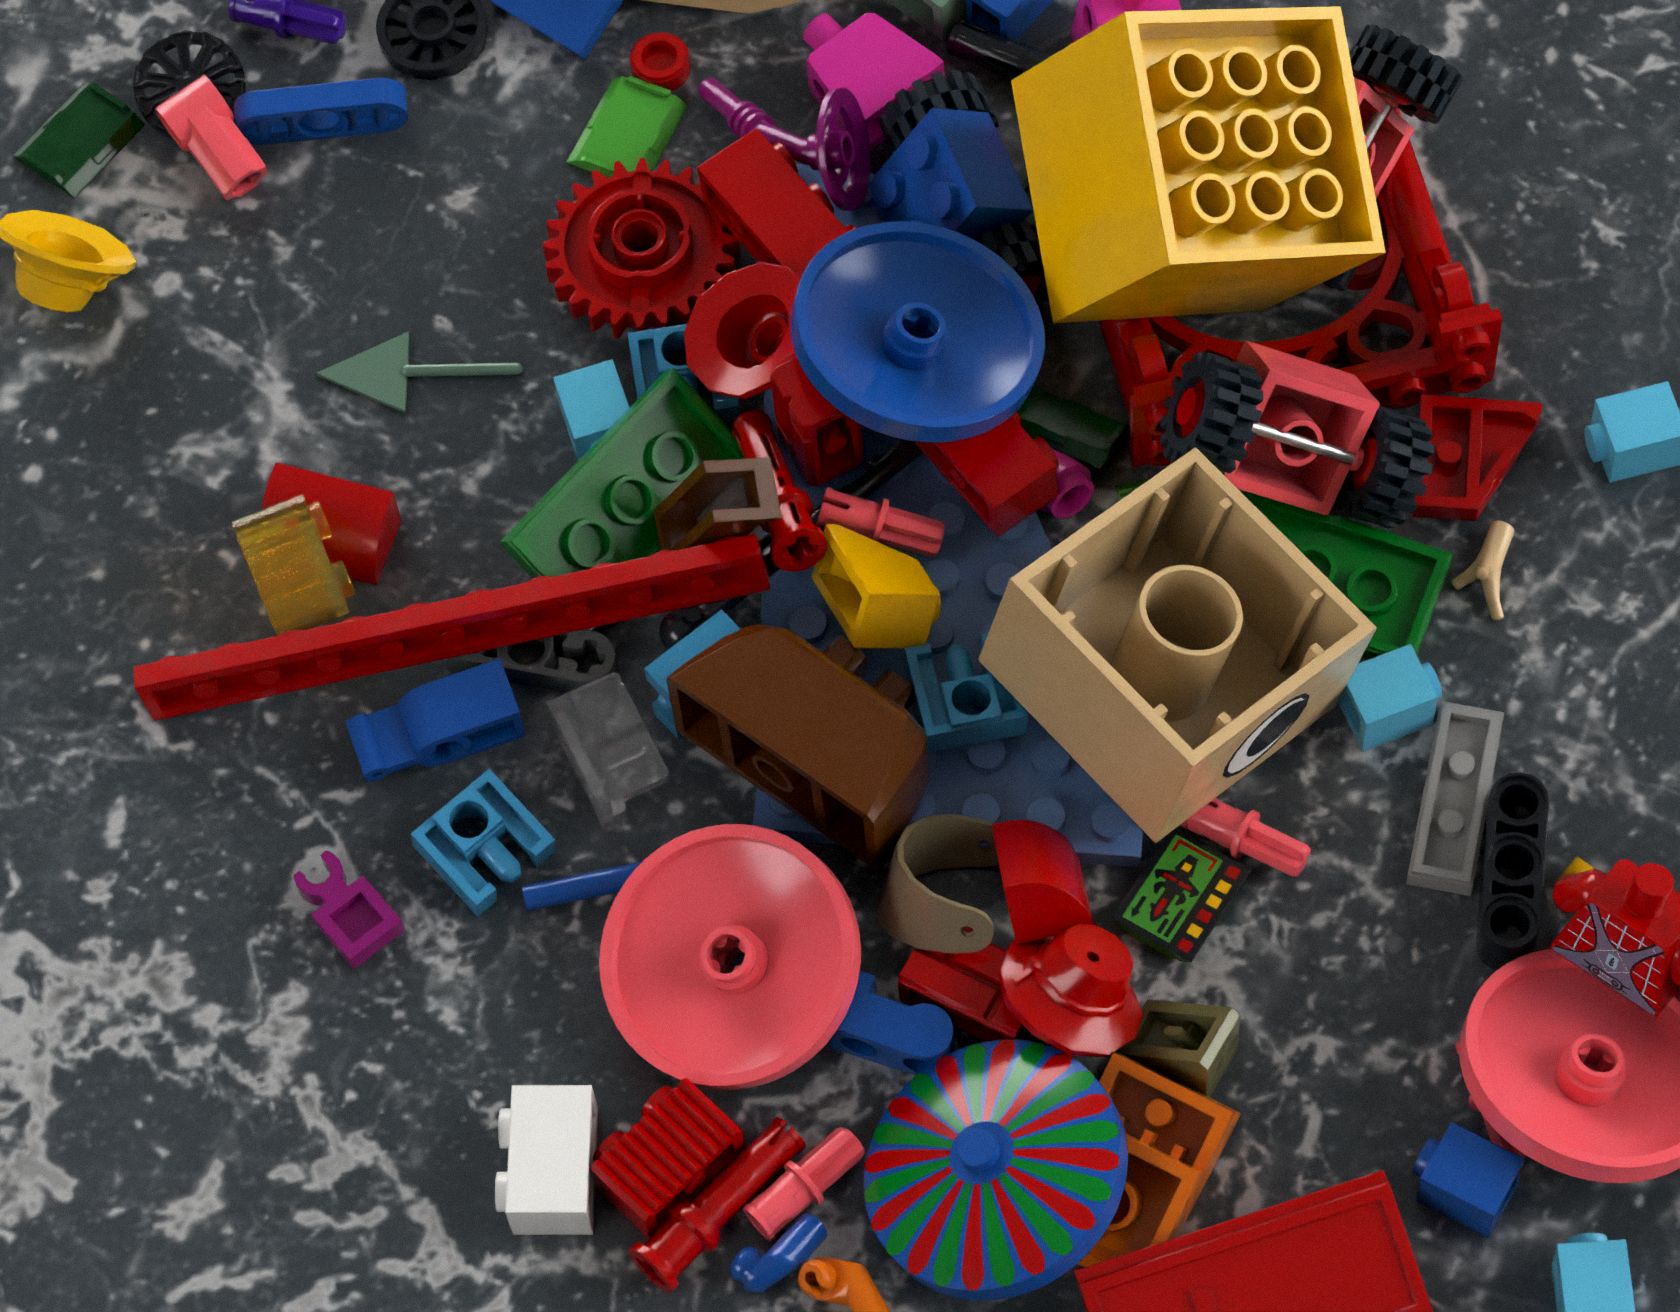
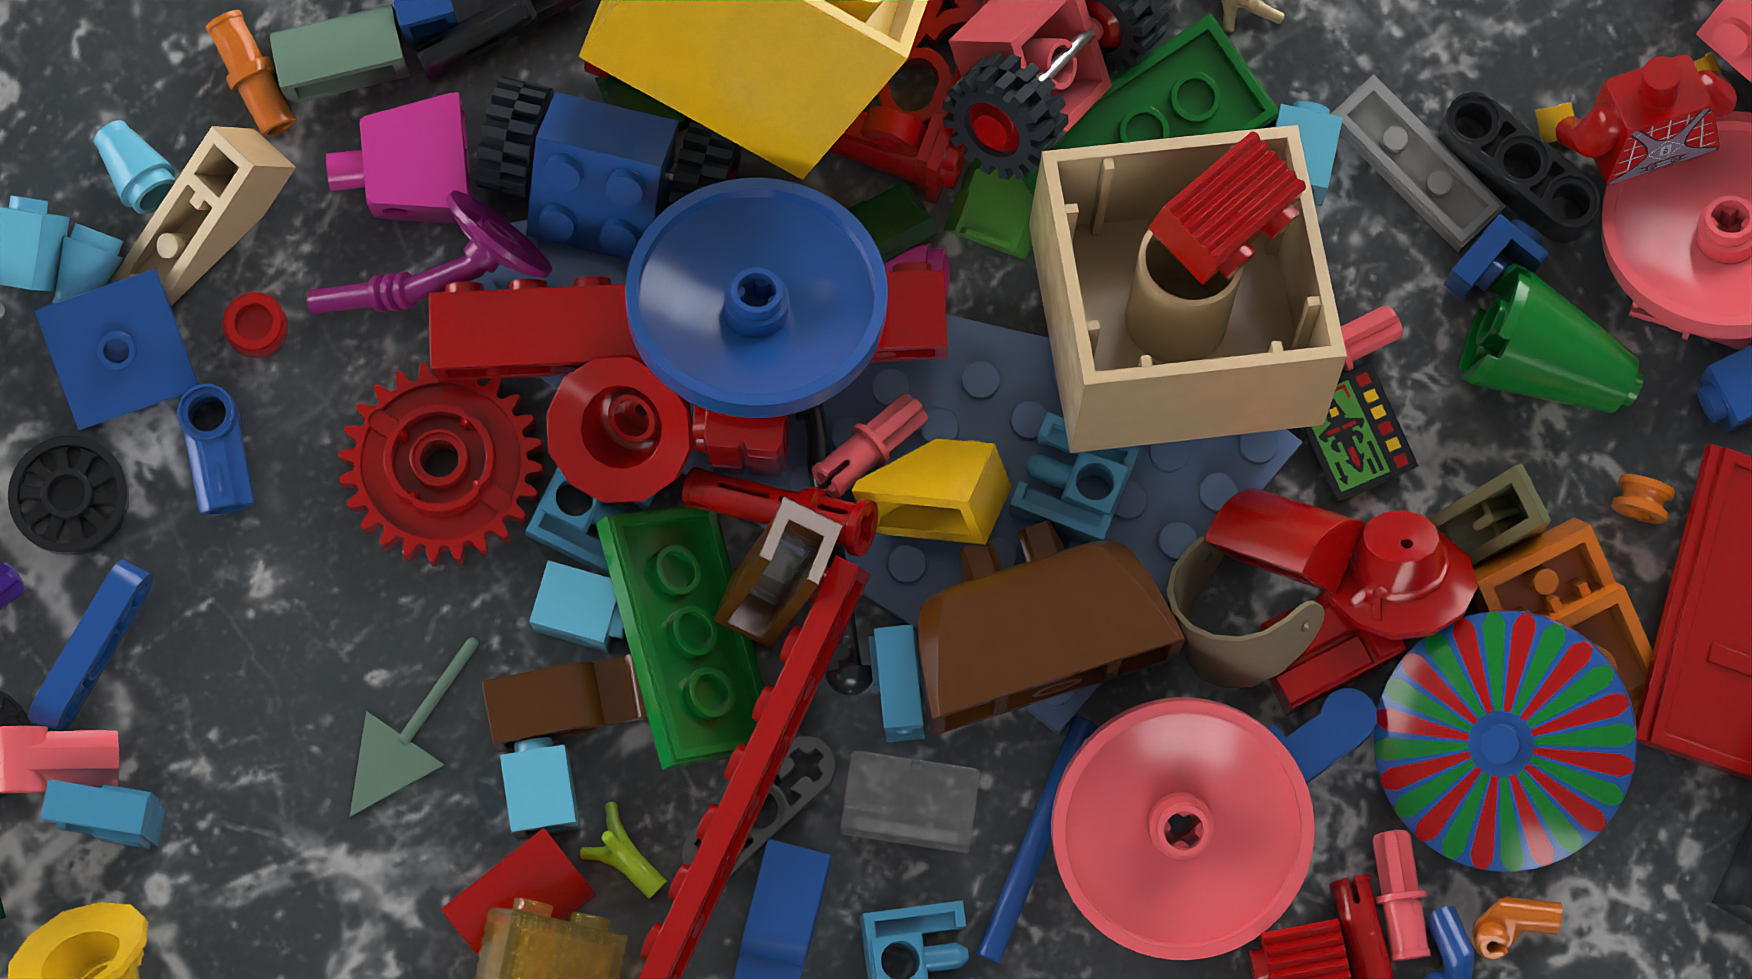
camera: 60 degrees left, 15 degrees up
bright green piece [566,76,688,178] -> none
none -> dark azure brick [40,779,166,849]
none -> blue piece [177,384,256,516]
none -> reddish brown piece [481,654,648,752]
none -> medium azure brick [500,737,580,839]
none -> lime bar [579,801,667,899]
none -> red brick [1148,131,1306,285]
none -> blue bracket [1443,214,1549,300]
none -> green cone [1458,263,1644,414]
none -> orange bush [1611,474,1676,524]

